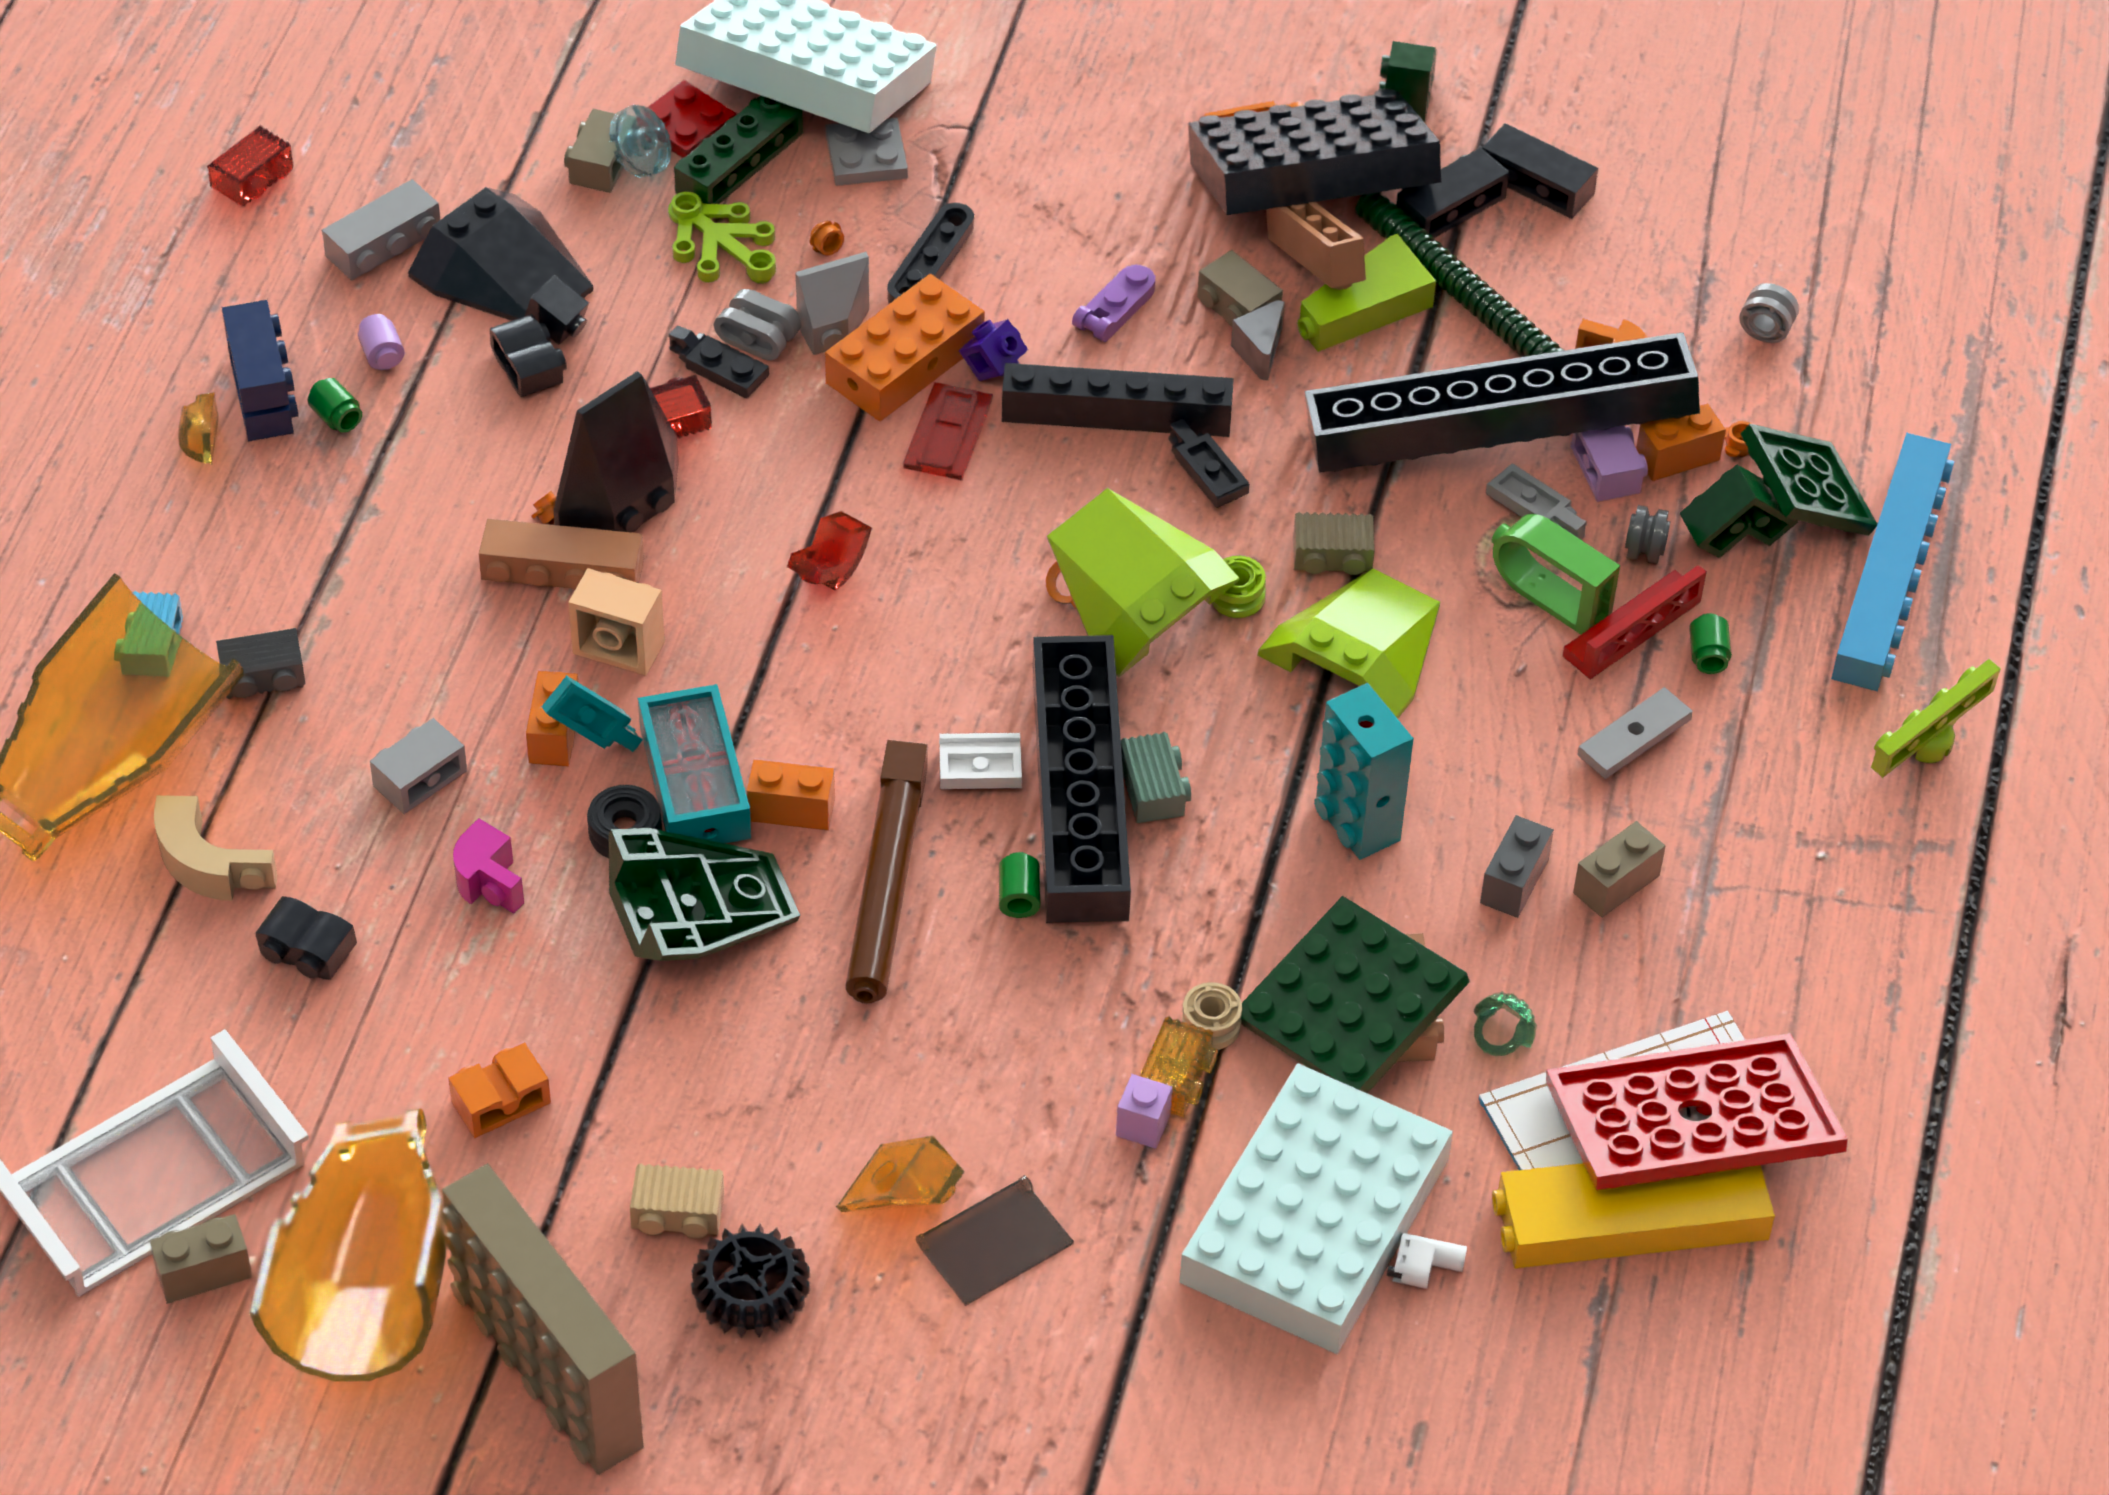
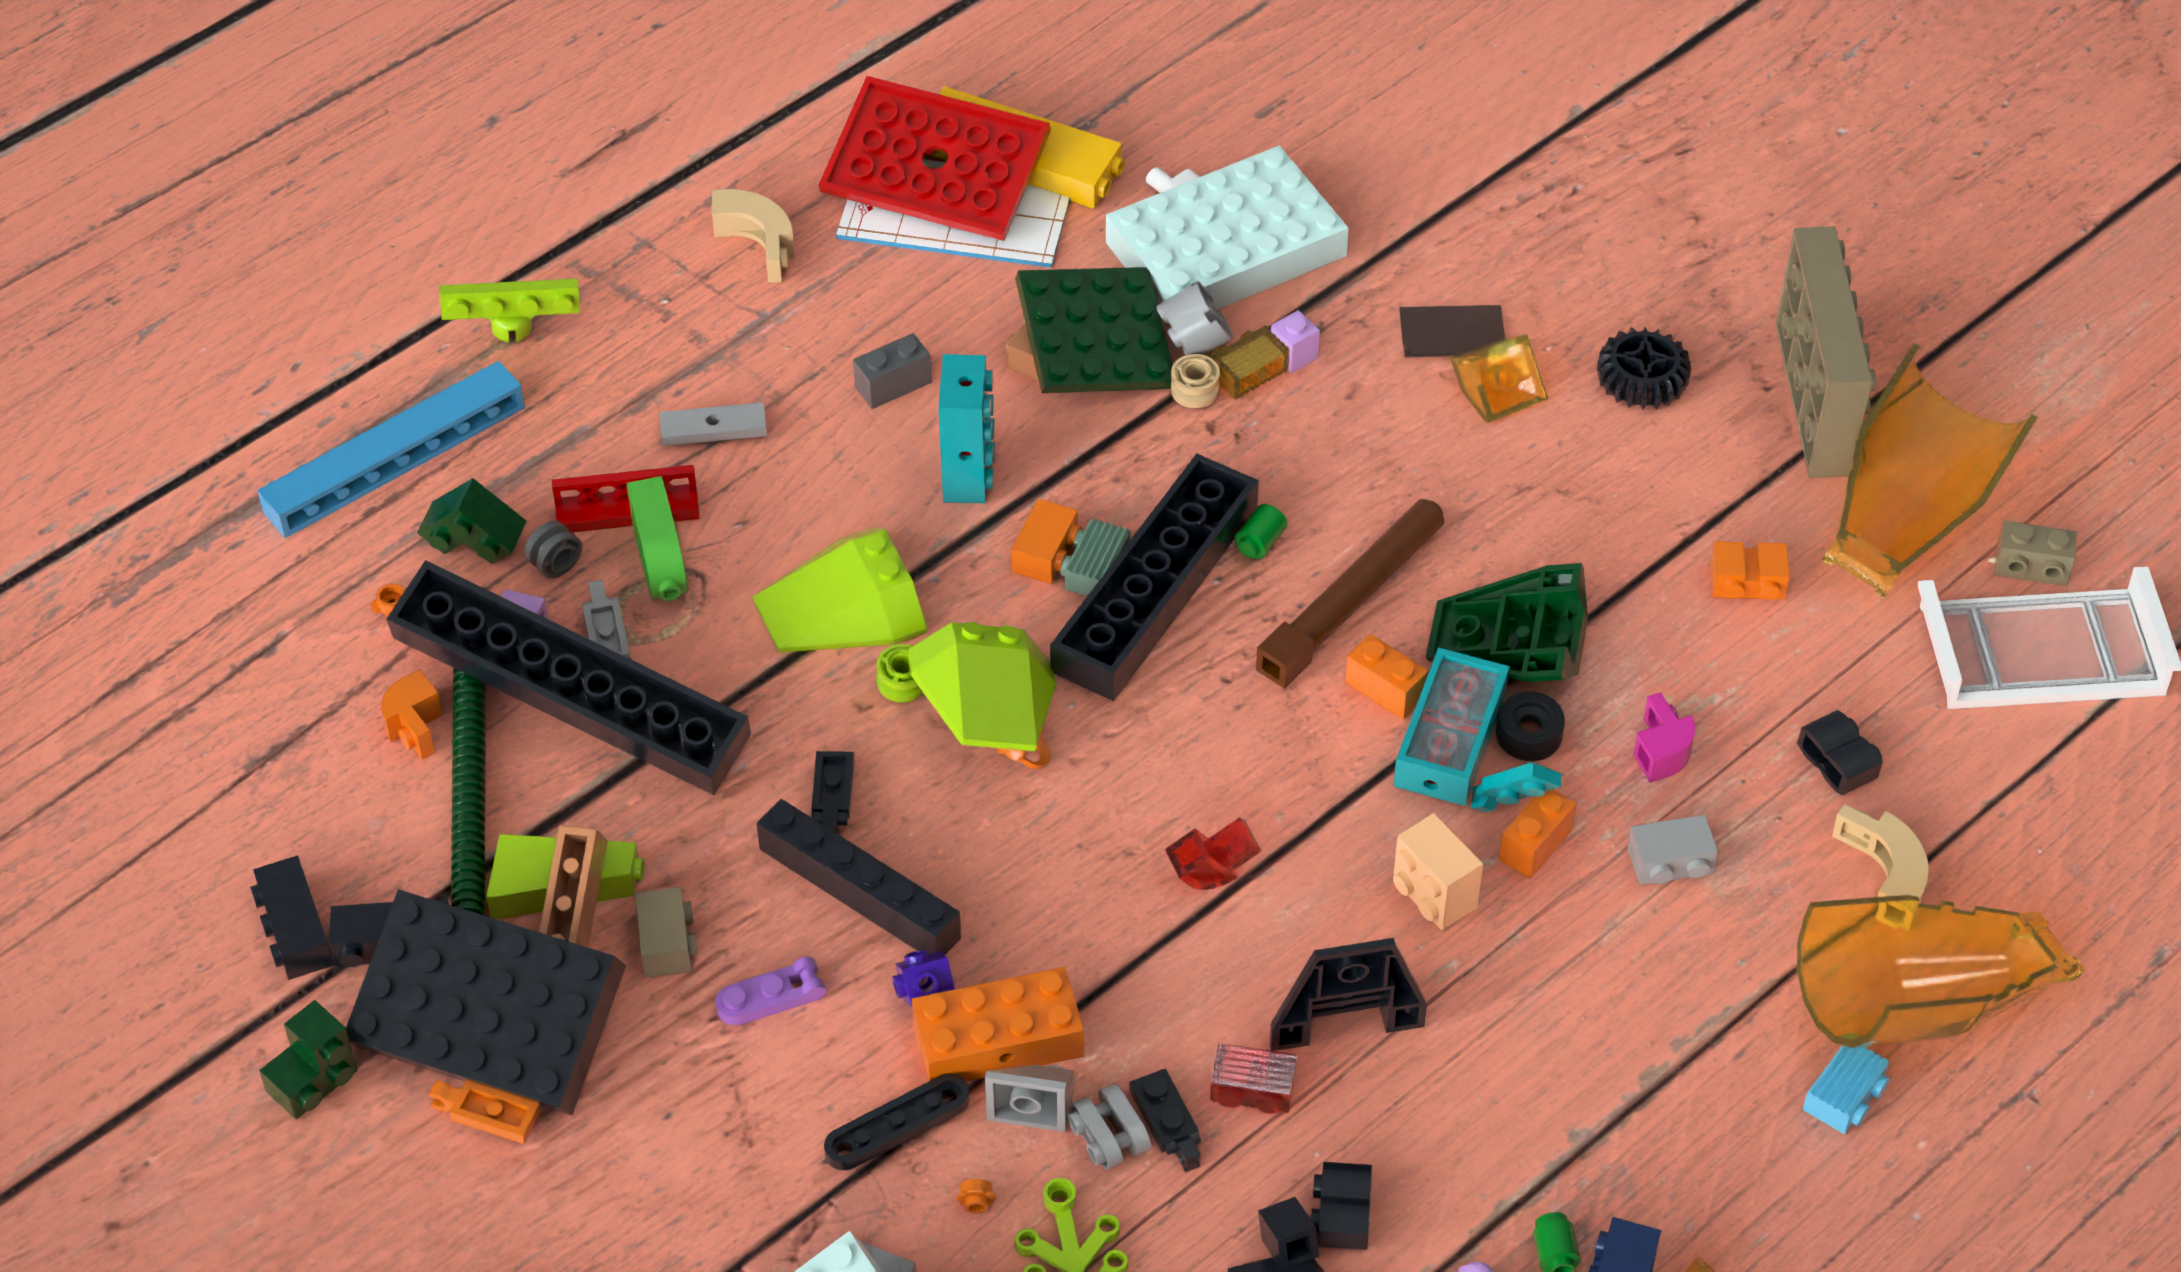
camera: 145 degrees left, 0 degrees up
dark grey brick [216,628,306,699] -> none
nougat brick [478,519,644,590] -> none
orange plate [531,491,556,524] -> none
tan brick [630,1163,724,1238] -> none
clear red piece [903,382,993,481] -> none
white plate [939,733,1022,789] -> none
flat silver slope [1231,300,1285,380] -> none
dark tan brick [1293,512,1374,575] -> none
clear green piece [1474,991,1537,1056] -> none
dark tan brick [1573,821,1666,918] -> none
green brick [1689,613,1732,674] -> none
light grey wheel [1739,283,1799,343] -> none
dark green plate [1741,423,1878,536] -> none
none -> tan arch [712,189,795,283]
none -> orange brick [1011,498,1082,584]
none -> light grey brick [1156,281,1233,356]

